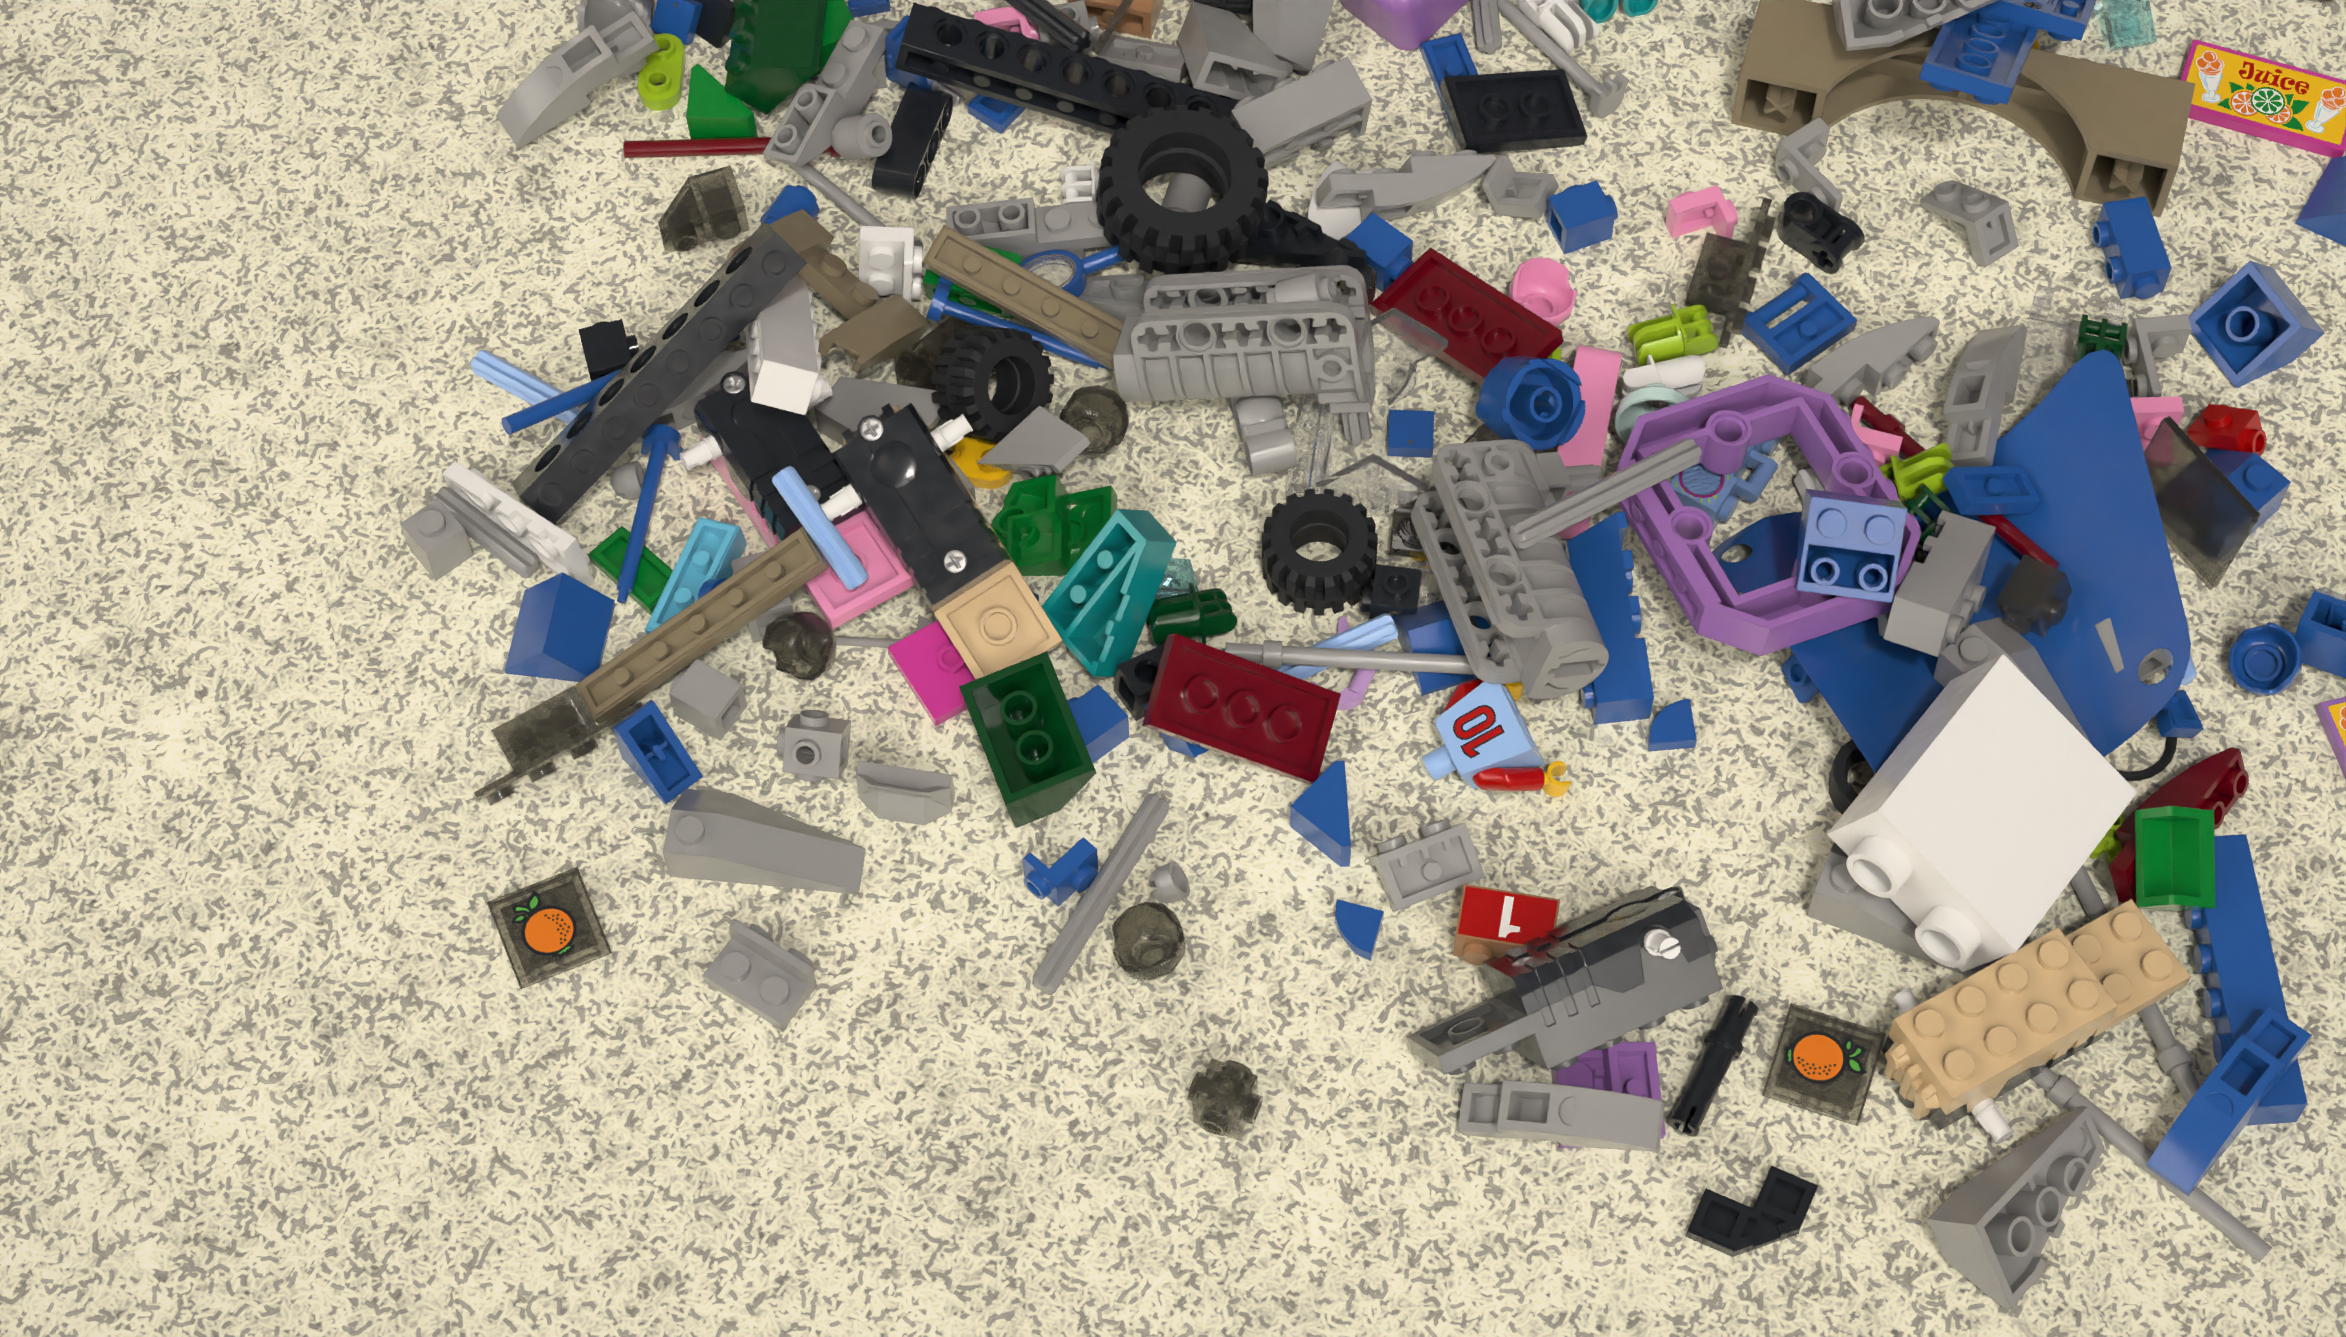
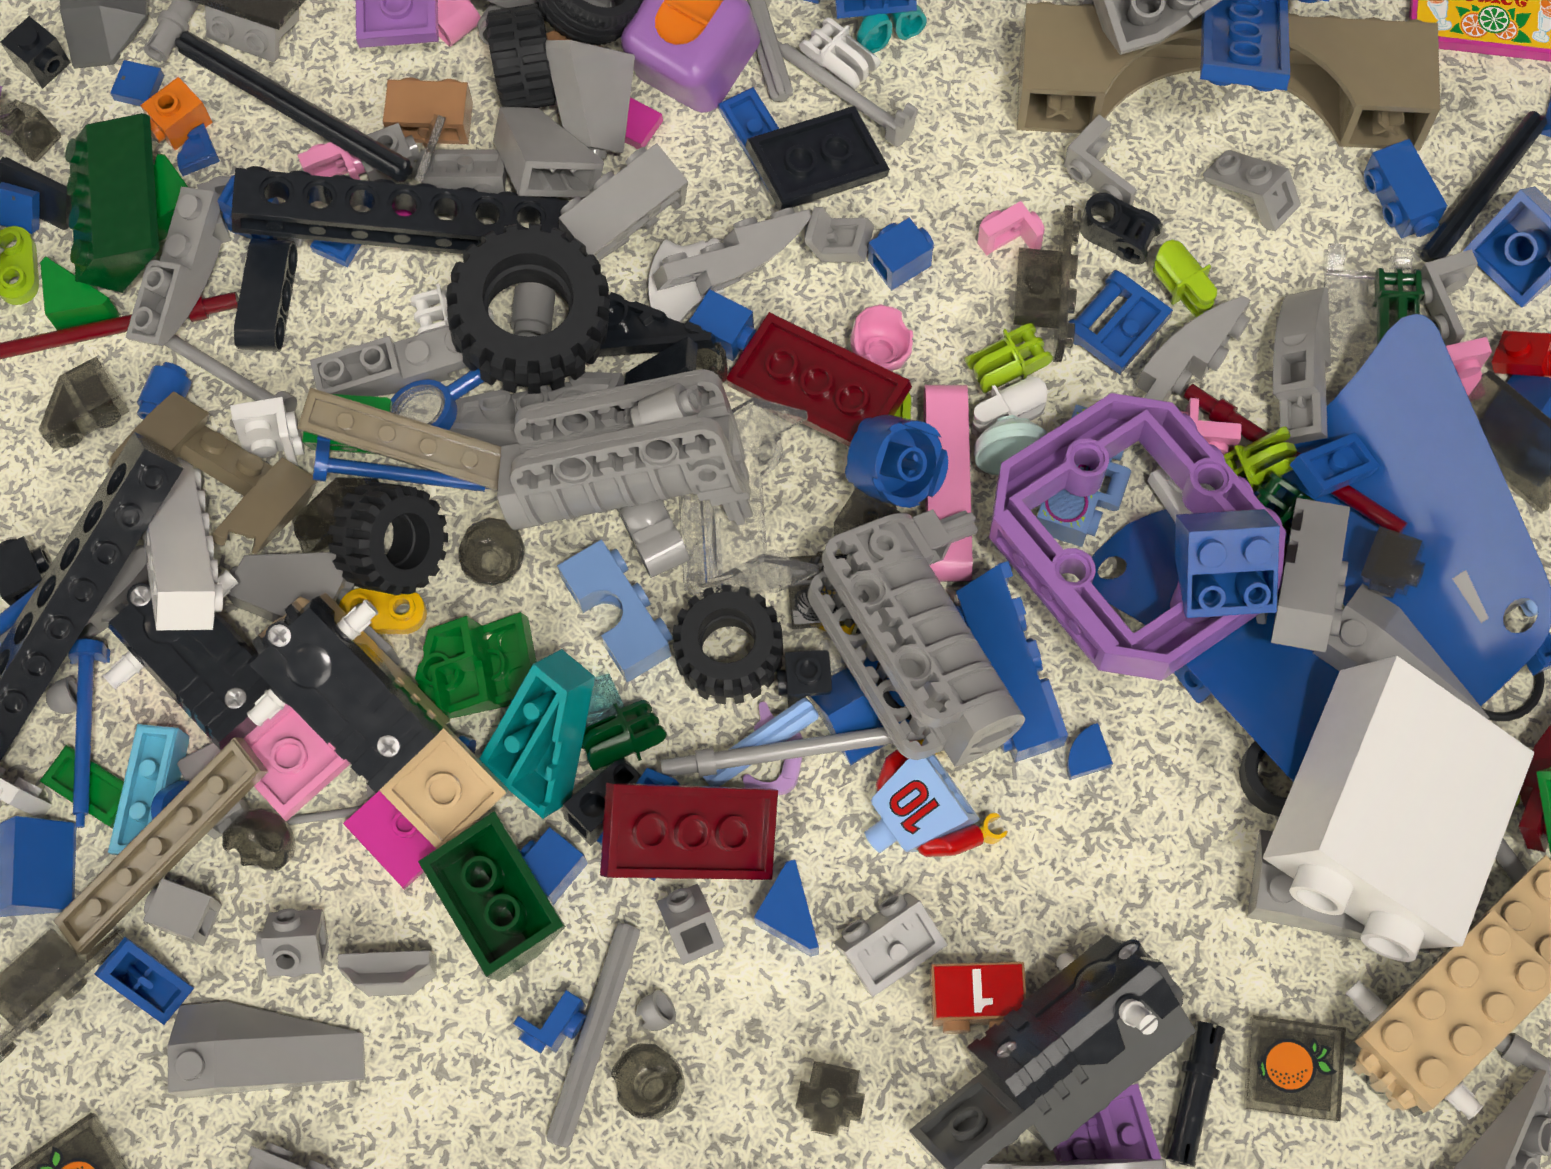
camera: 10 degrees left, 10 degrees up
light blue axle [772,466,869,590] -> none
light grey brick [831,113,892,160] -> none
light grey slope [977,405,1091,480] -> none
blue tile [1335,899,1384,961] -> none
blue tile [1387,409,1434,458] -> none
light grey axle [1508,438,1702,550] -> none
none -> medium blue arch [557,539,673,683]
none -> dark pink tile [625,97,663,149]
none -> light grey brick [656,883,725,965]
none -> clear smoke brick [796,1061,865,1137]
none -> lime arm [1153,239,1217,318]
none -> black axle [1420,111,1547,262]

